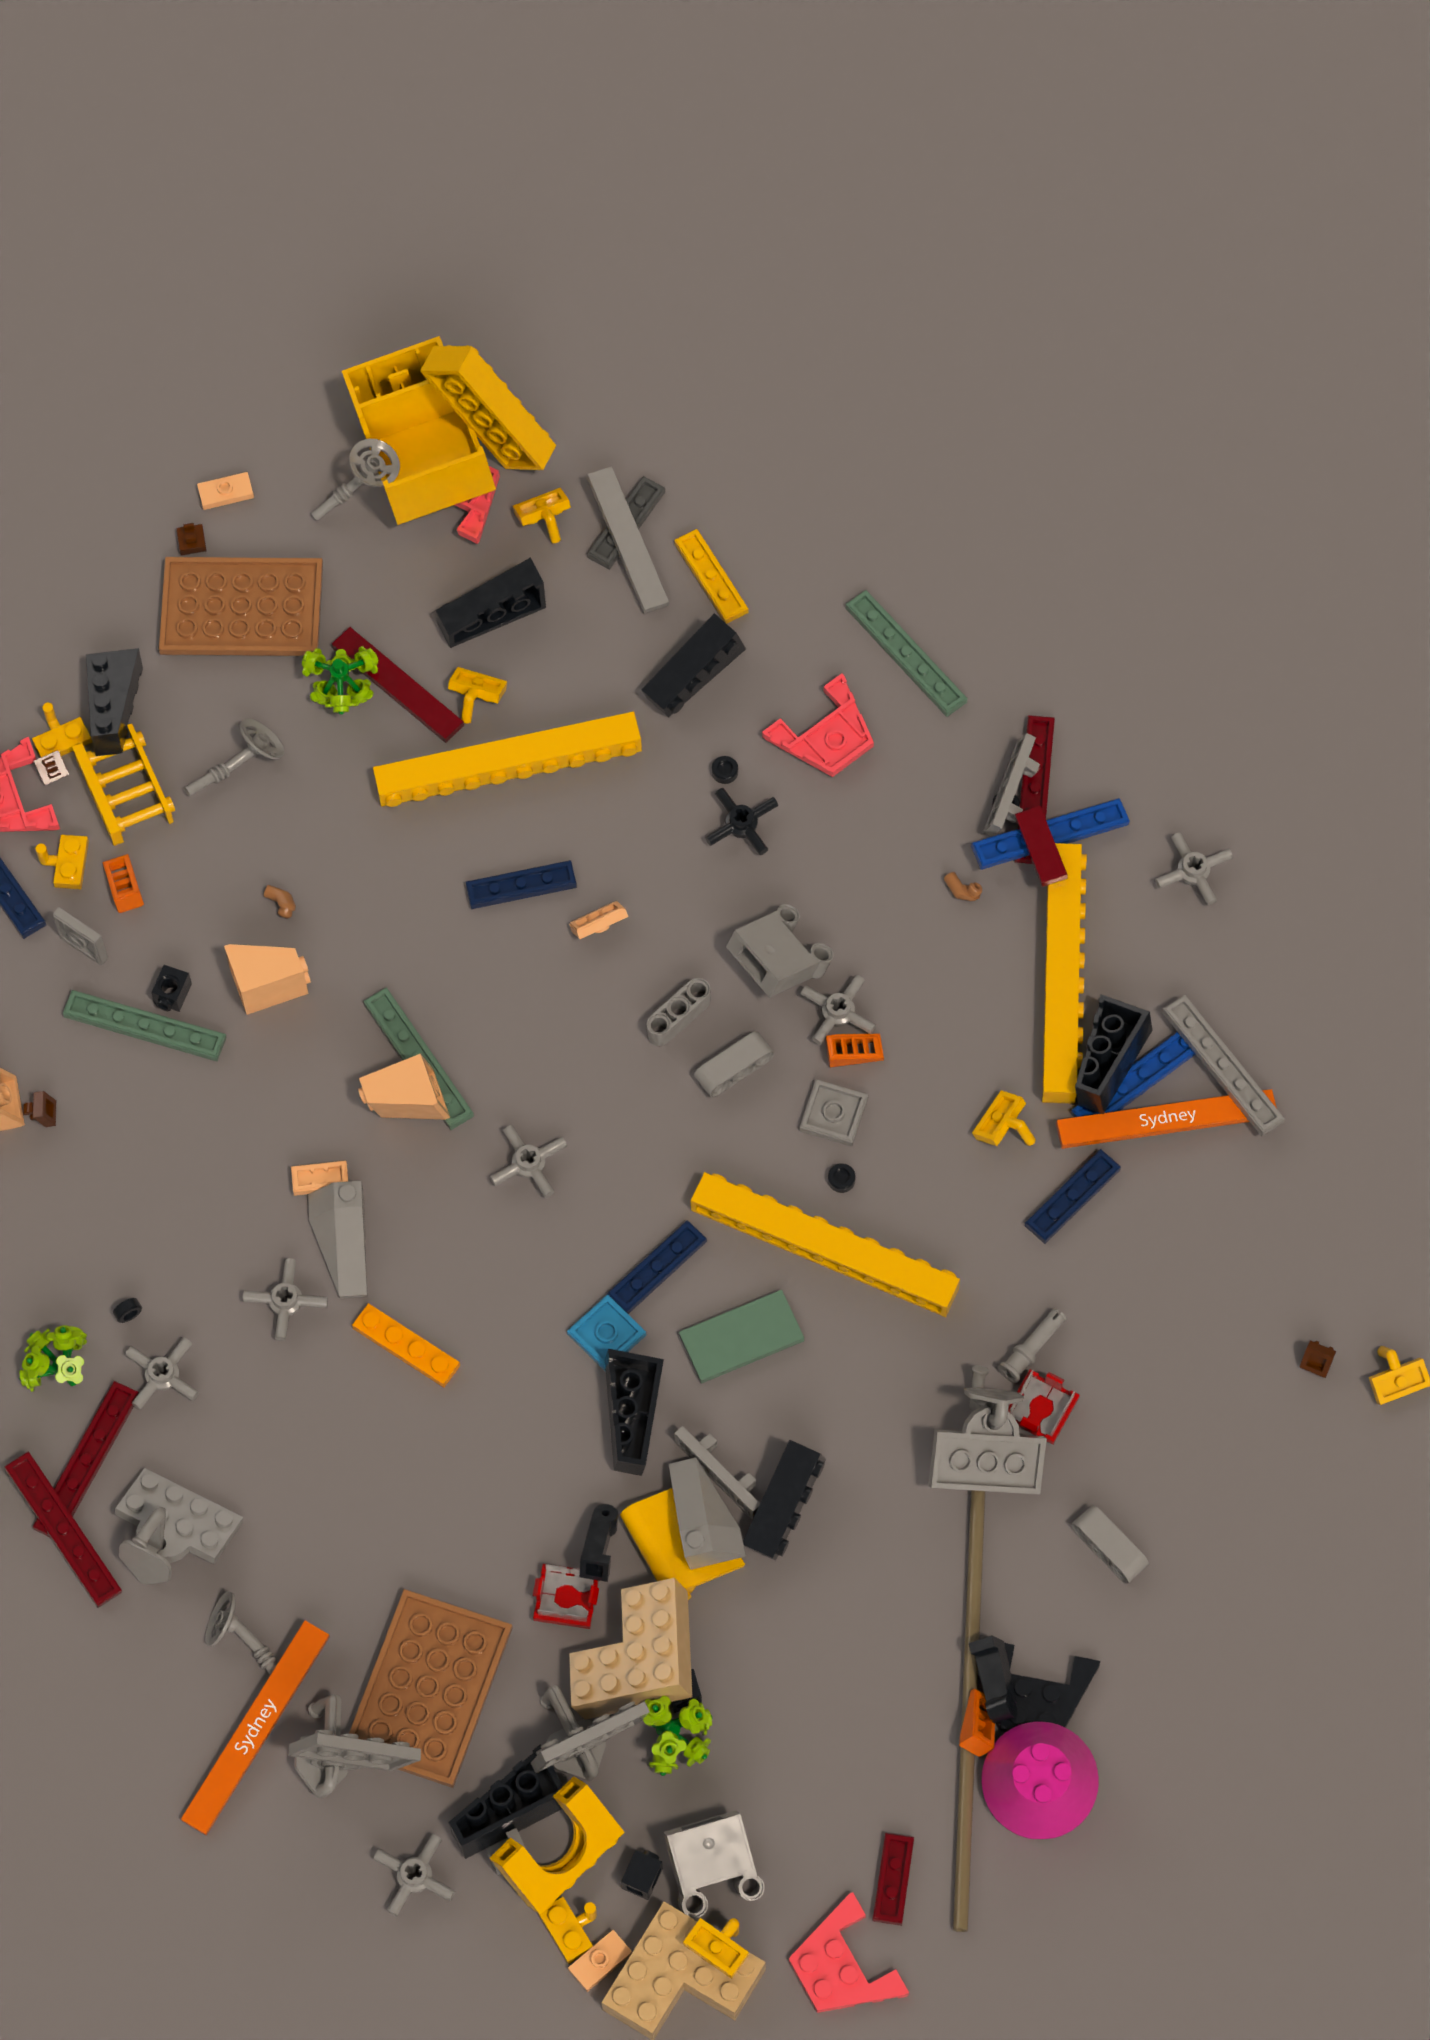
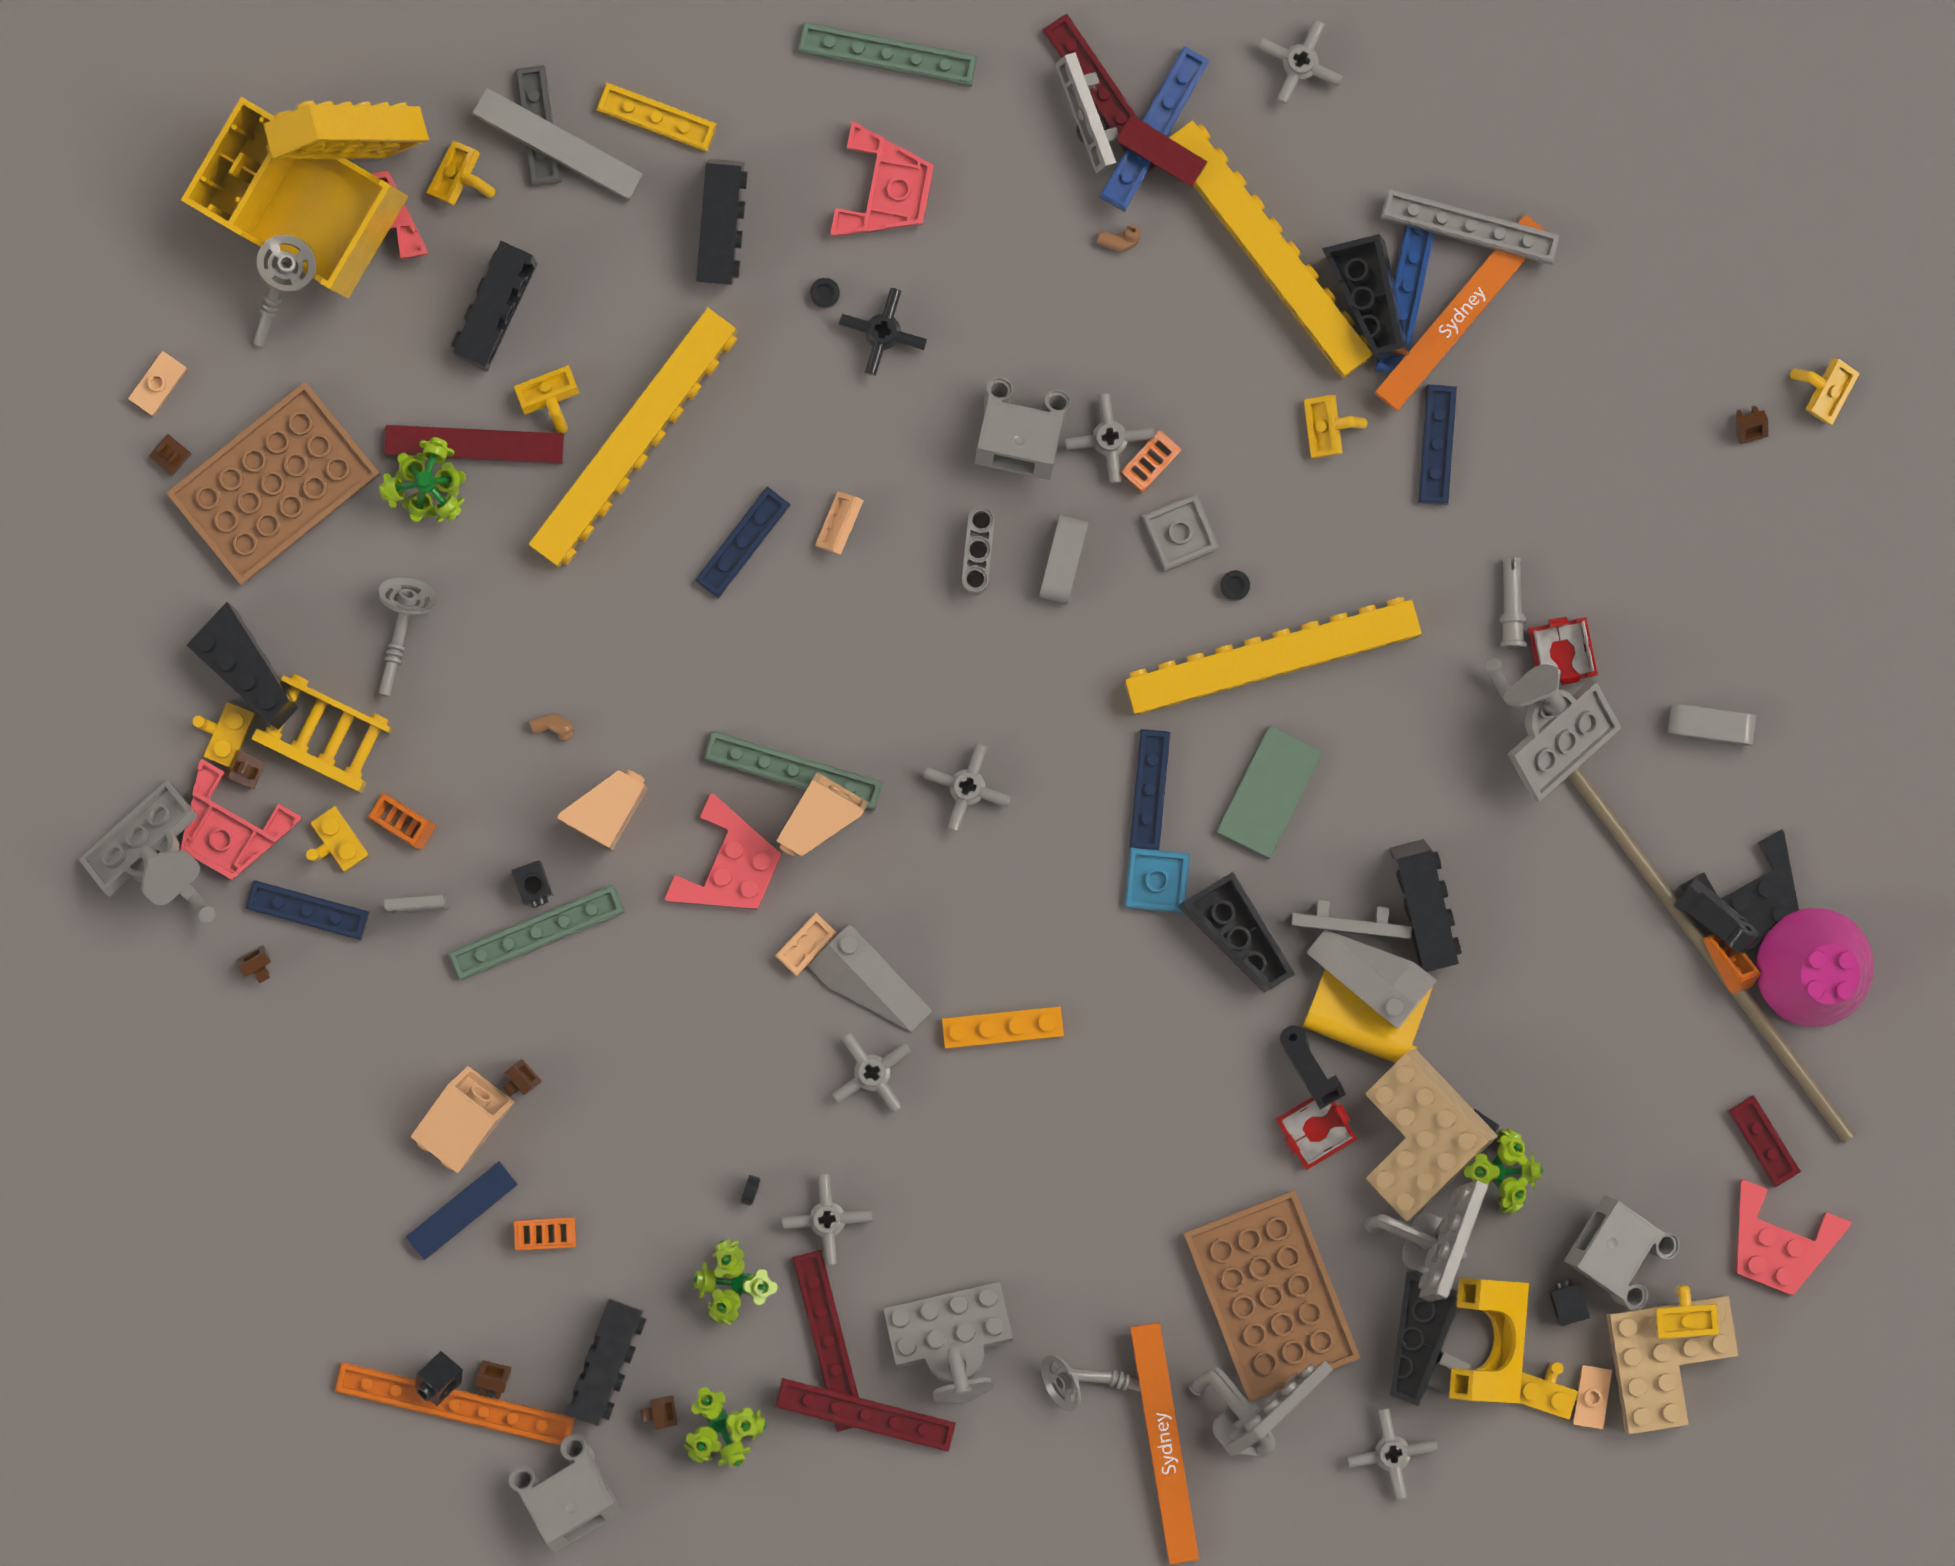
camera: 45 degrees left, 20 degrees up
none -> coral wing [664,793,782,909]

